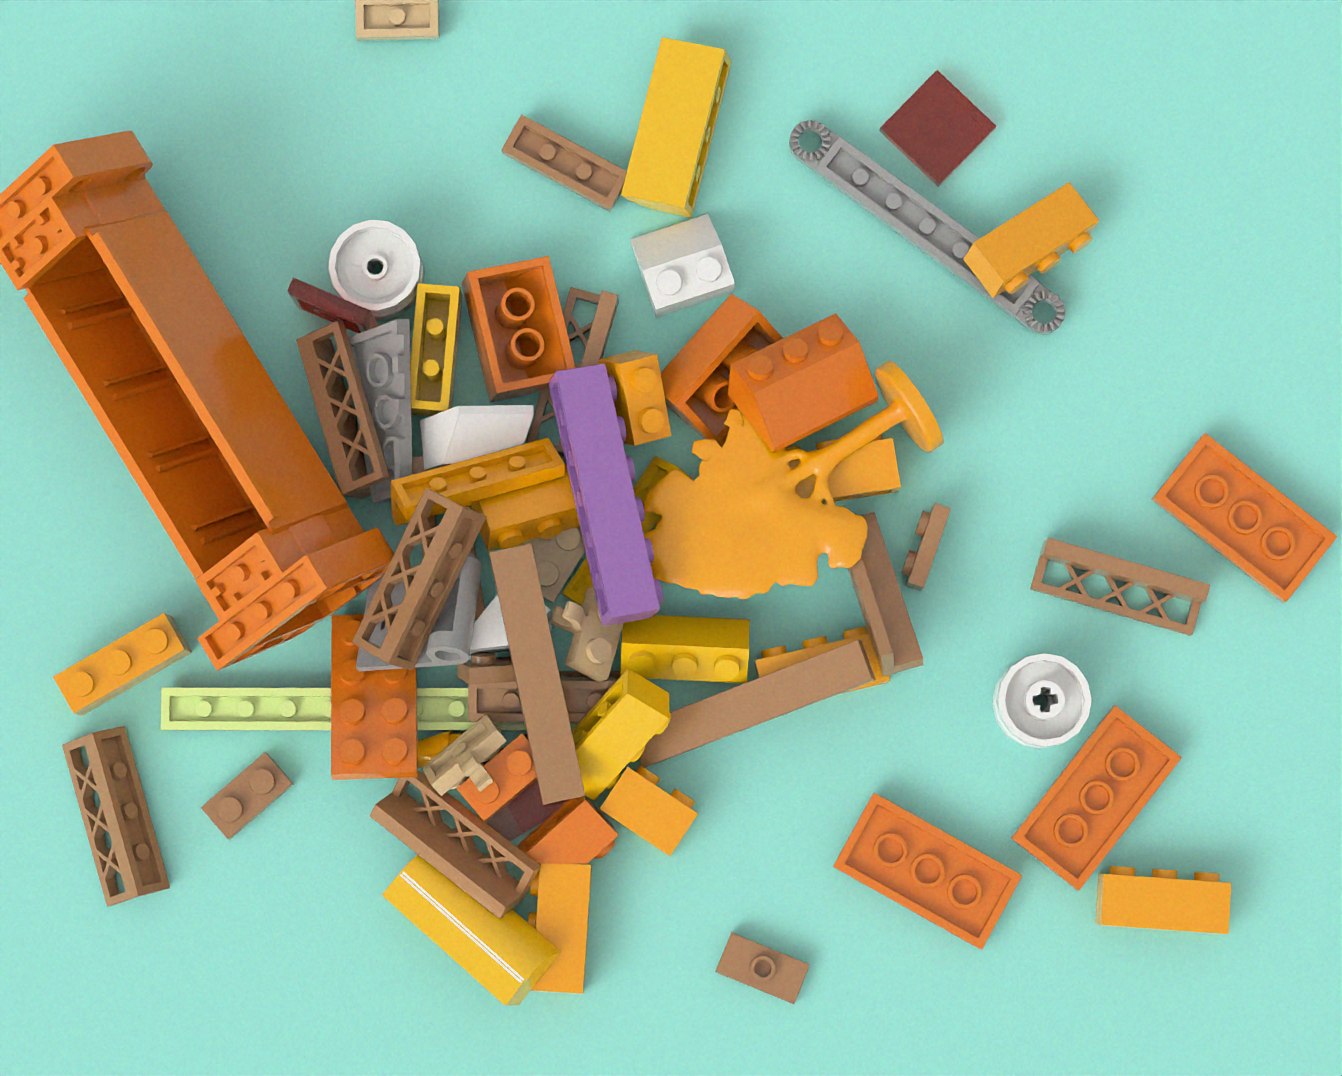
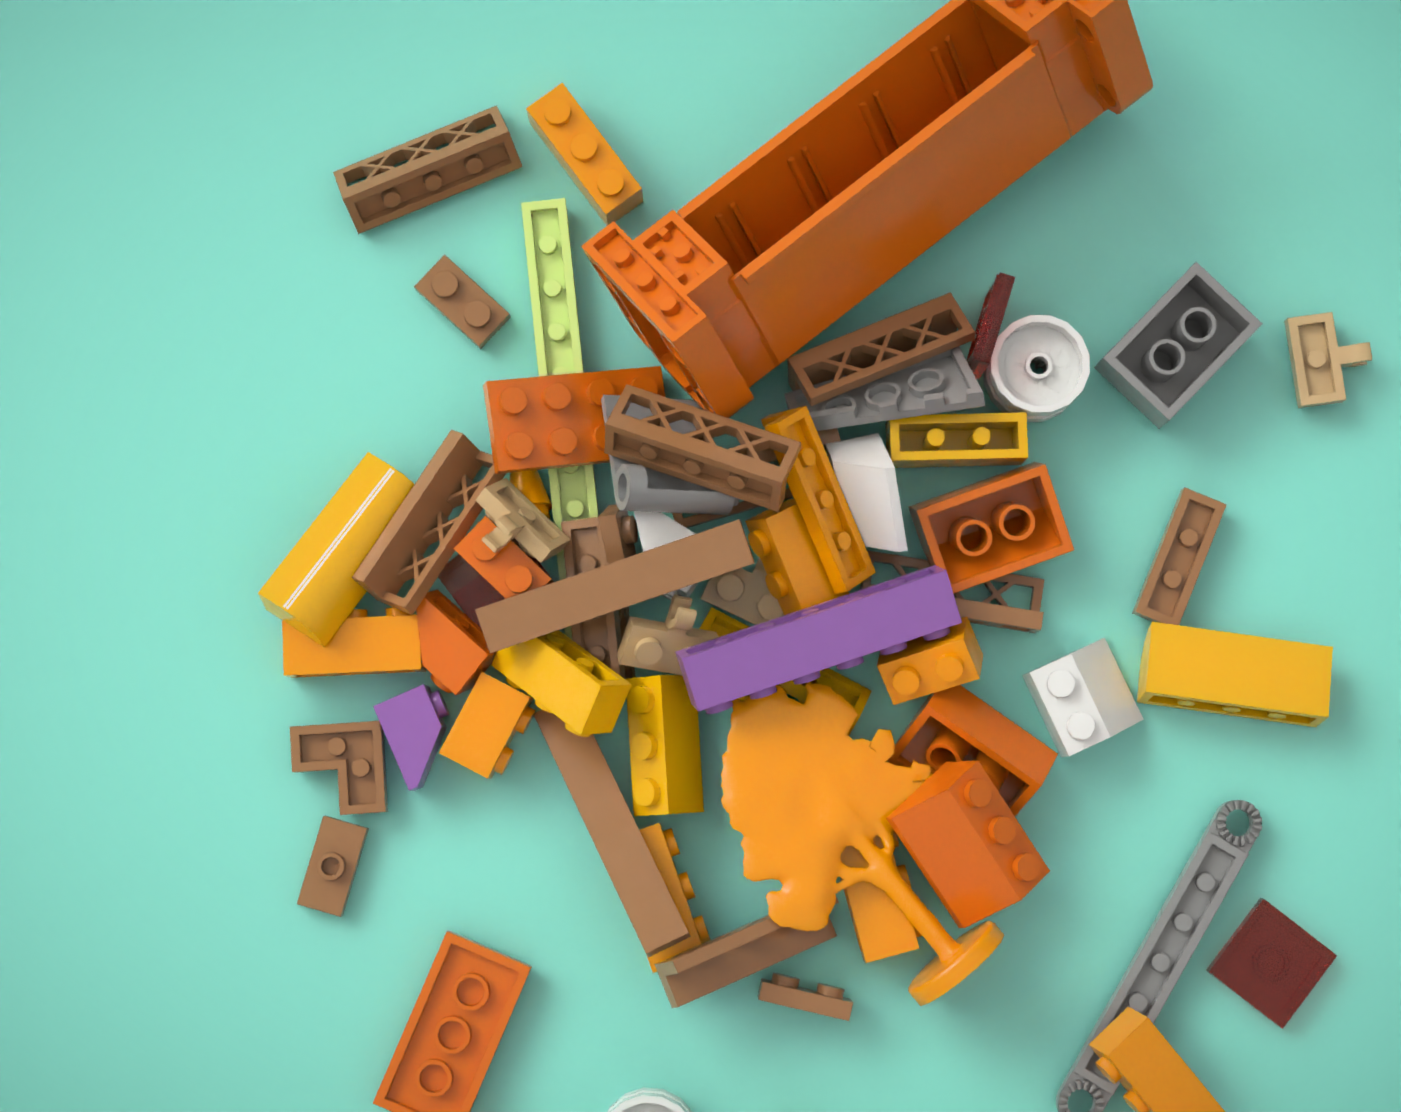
camera: 85 degrees right, 0 degrees up
none -> medium nougat plate [290,721,388,815]
none -> medium lavender slope [373,684,449,791]
none -> light grey brick [1094,262,1262,429]

